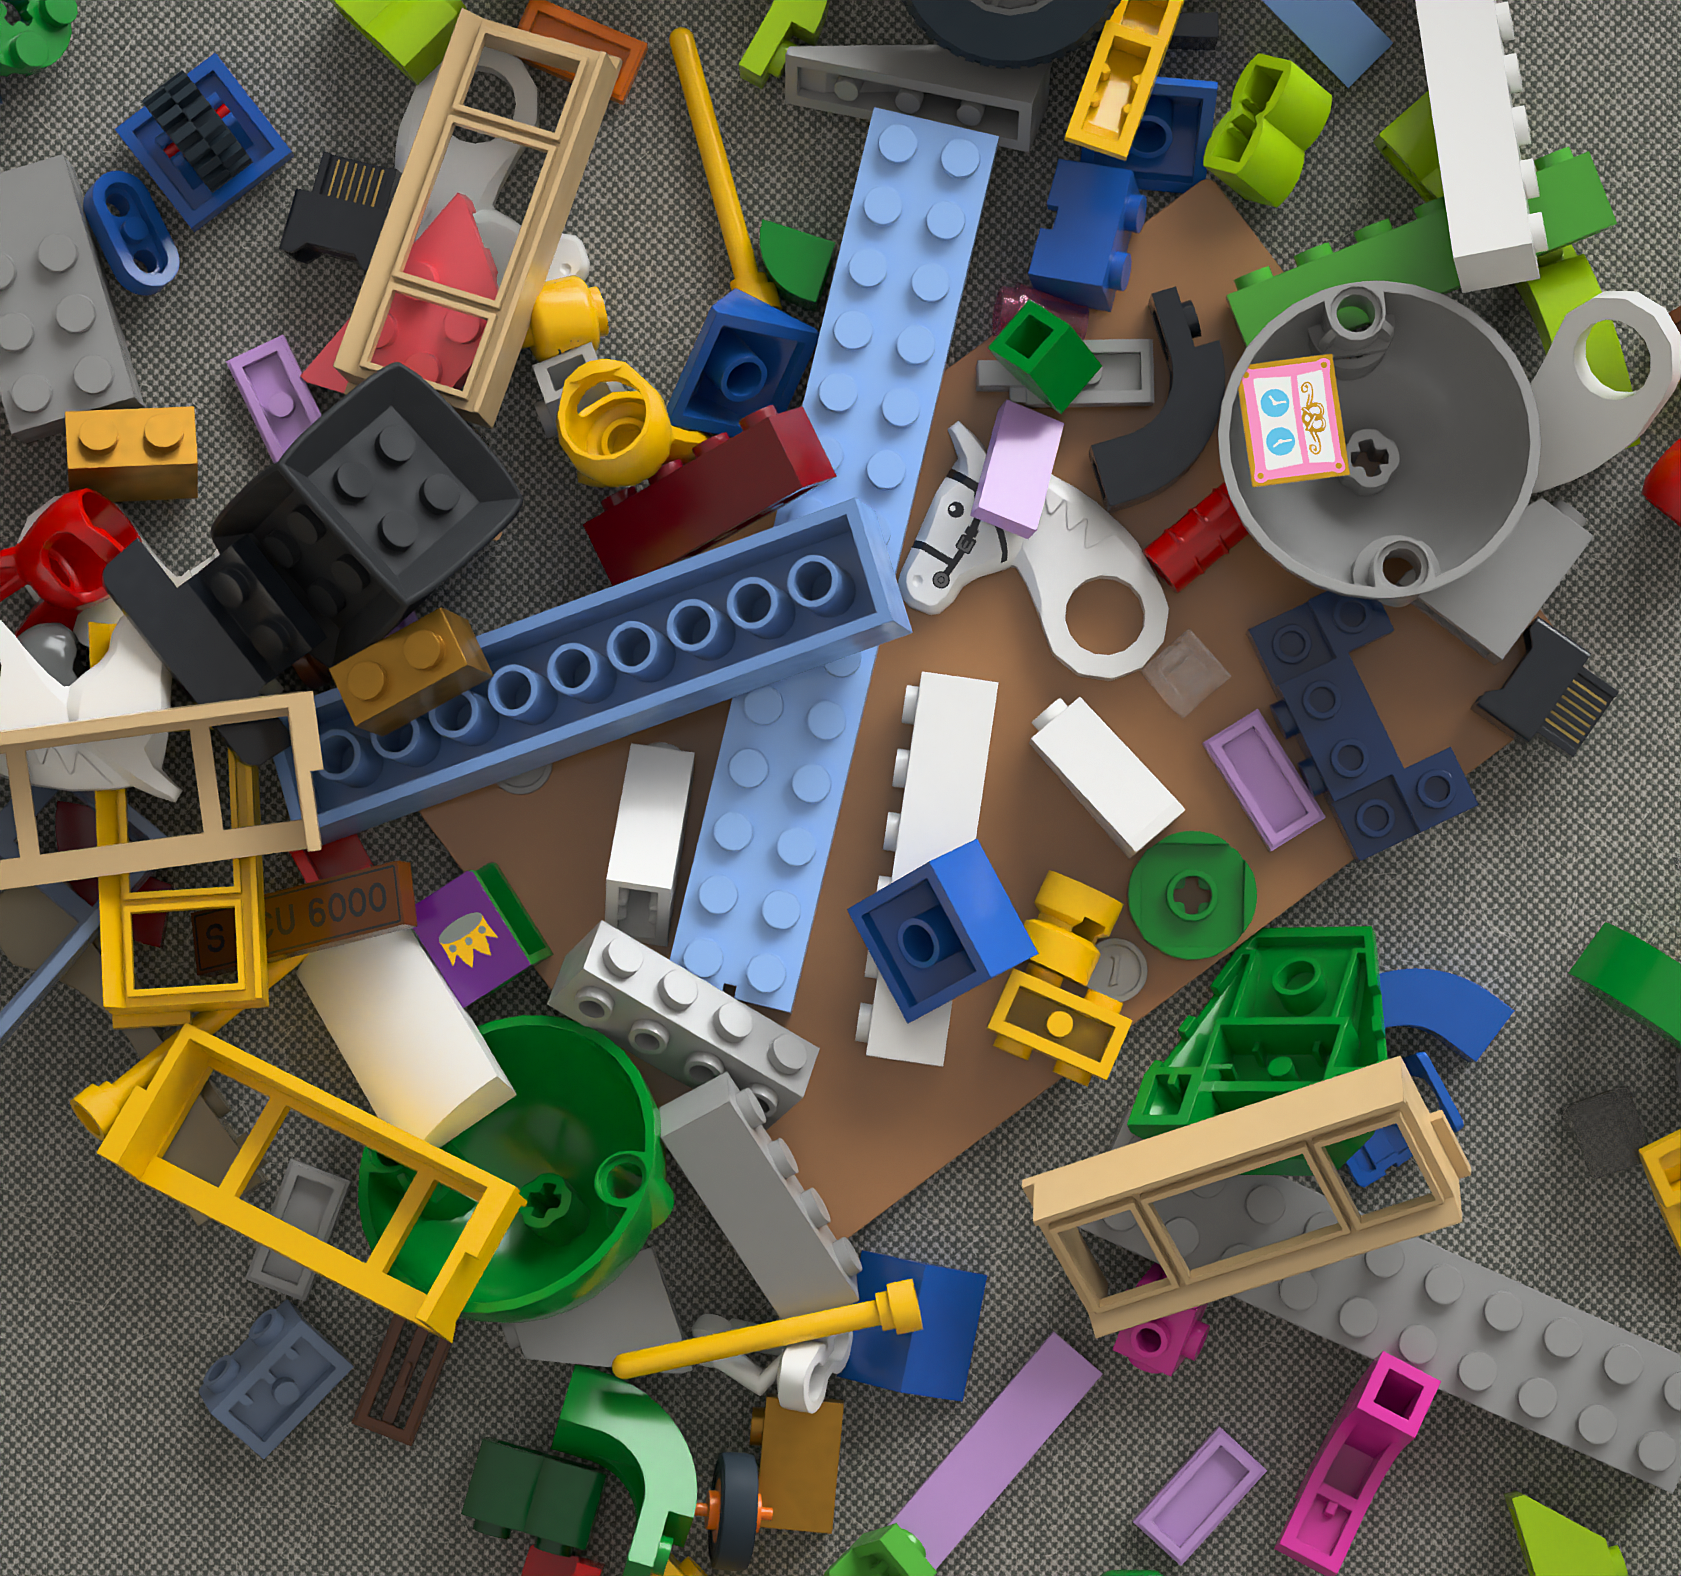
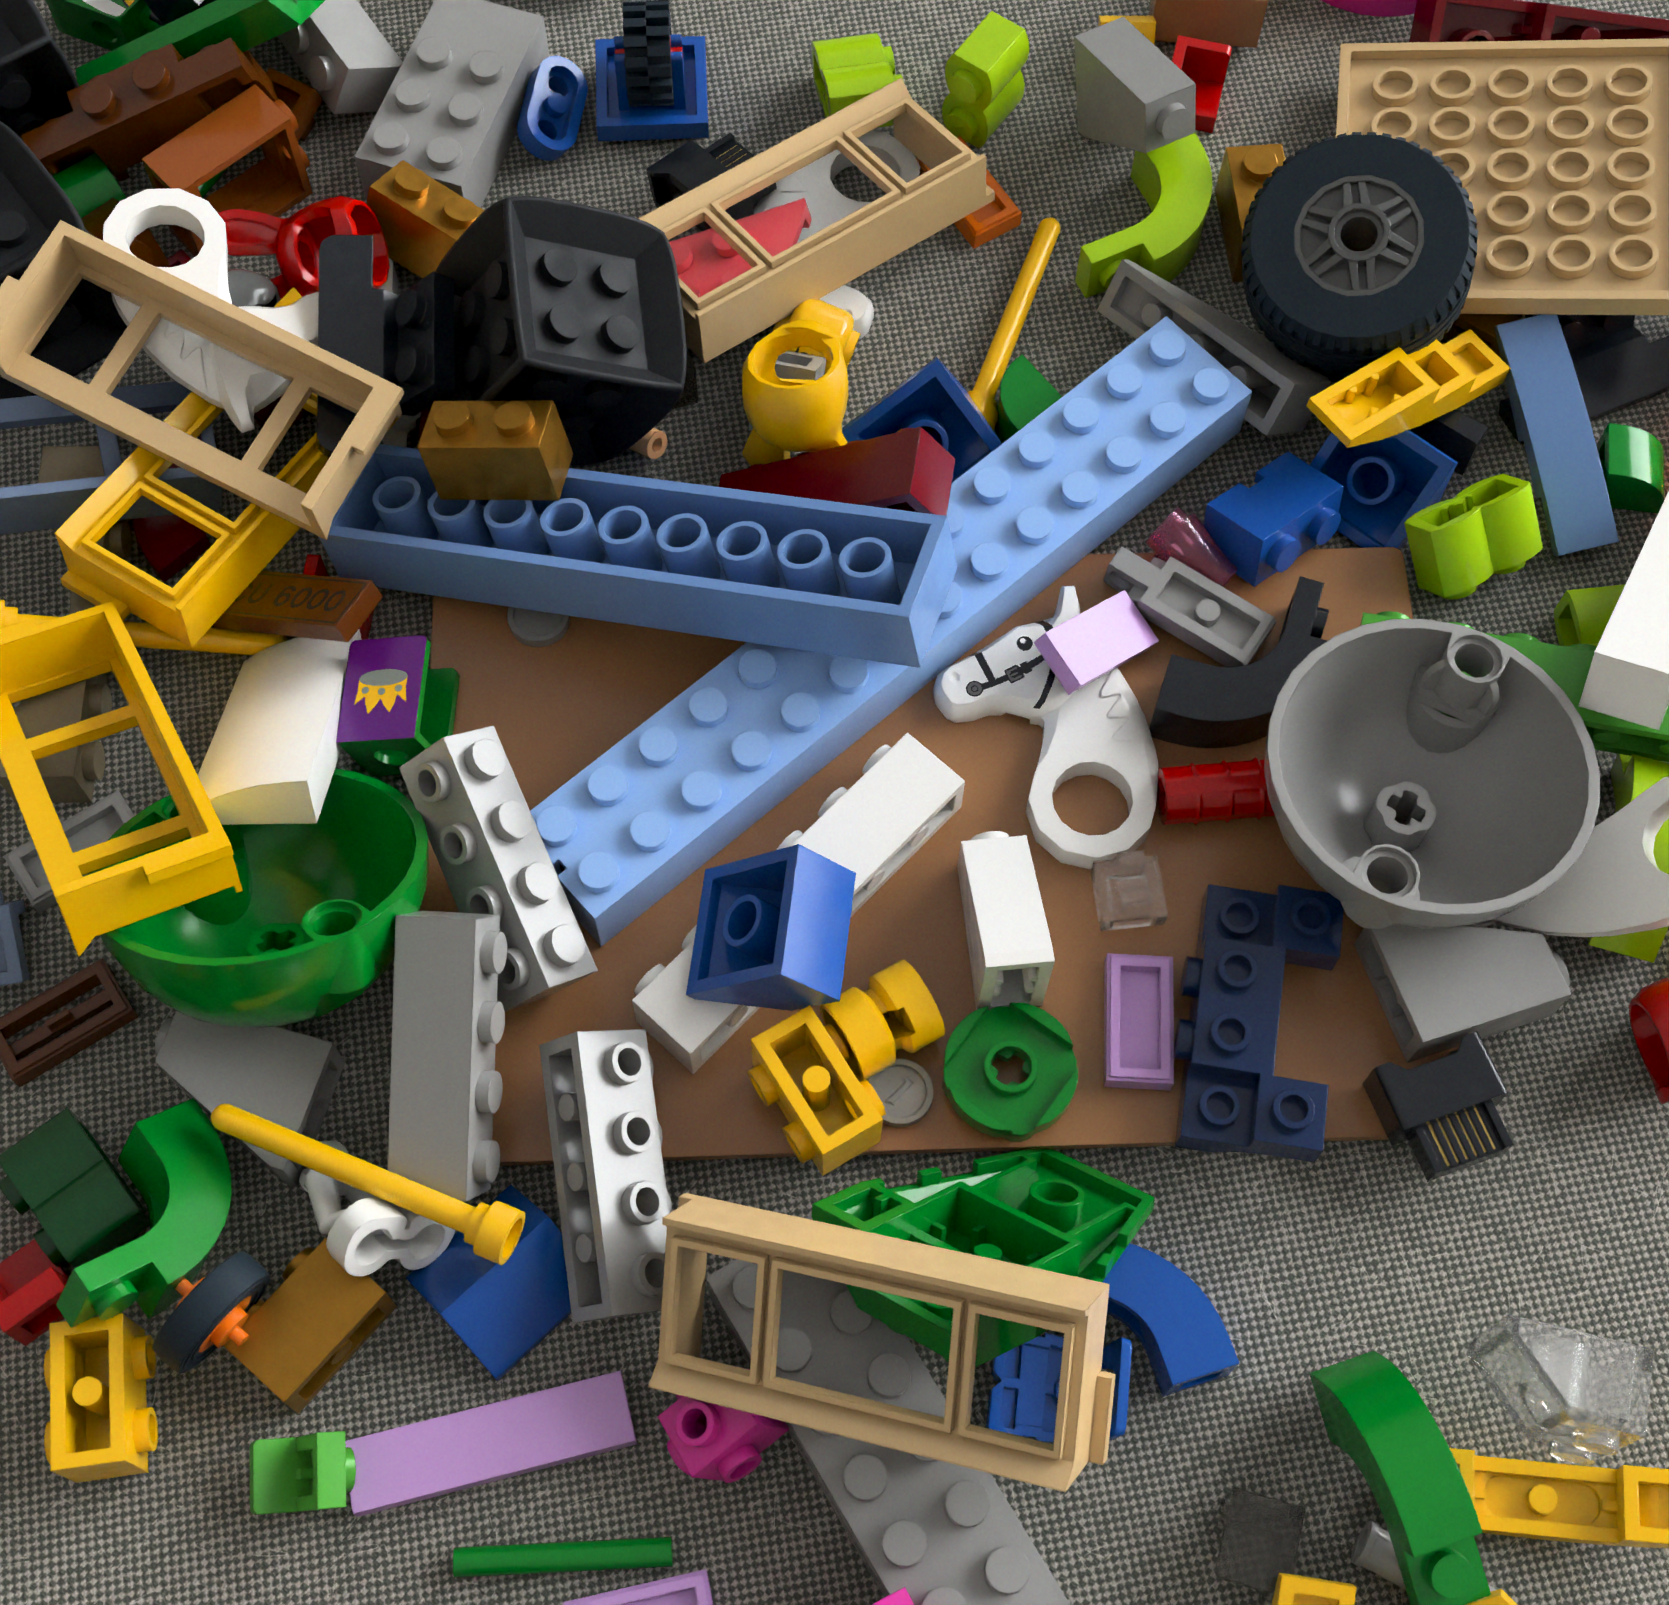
camera: 30 degrees right, 20 degrees down
white slope [605,742,695,947] -> none
green brick [988,299,1102,414] -> none
sticker [1235,354,1350,488] -> none
none -> green bar [453,1536,673,1578]
none -> light grey brick [539,1029,672,1323]

